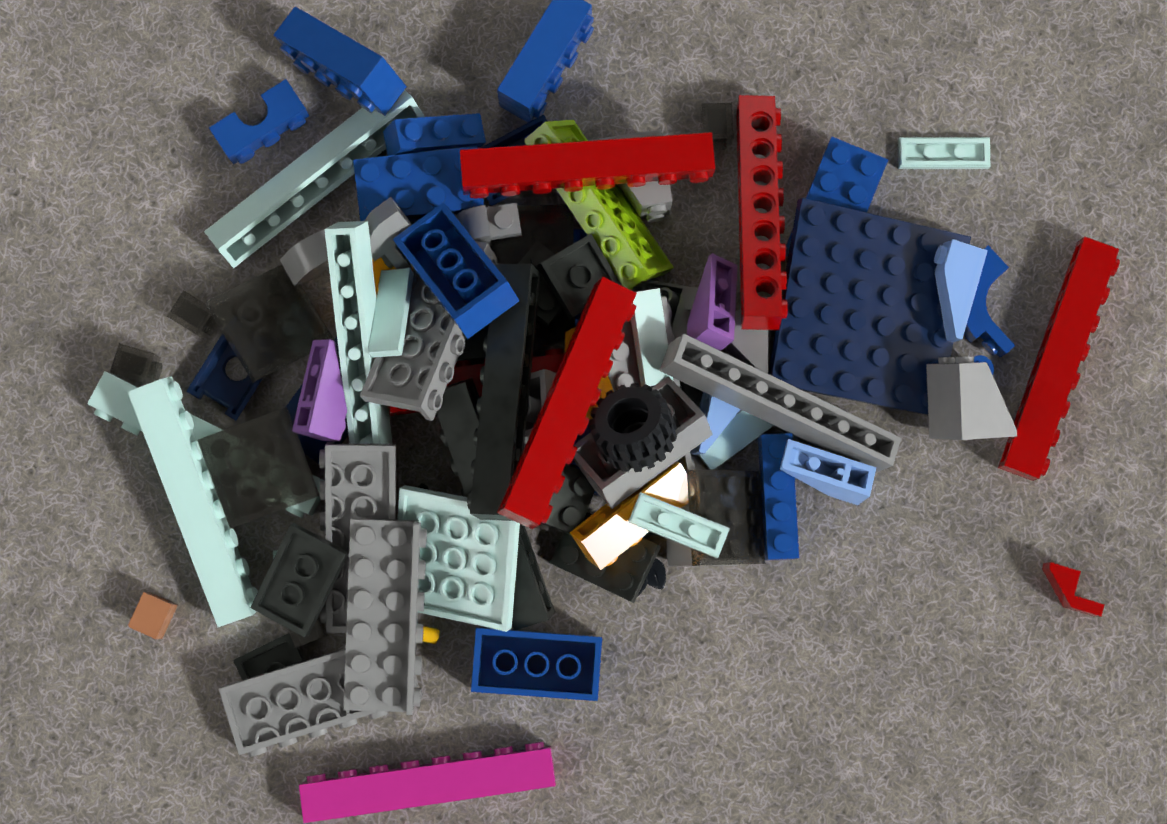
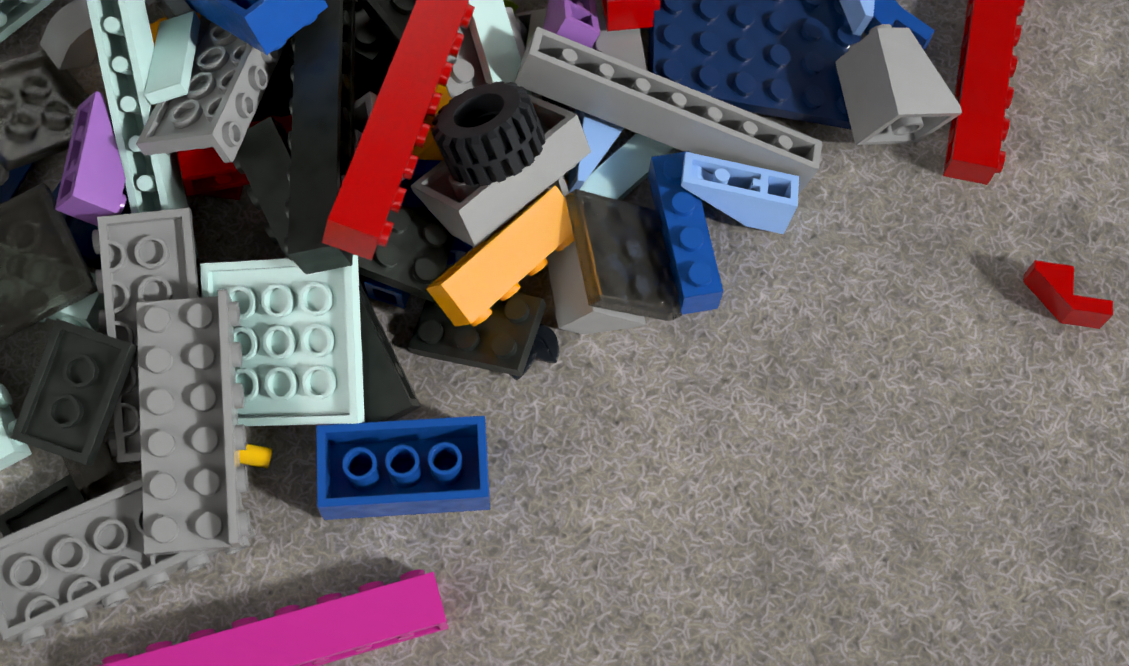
camera: 10 degrees left, 15 degrees down
light aqua tile [628,492,730,558] -> none

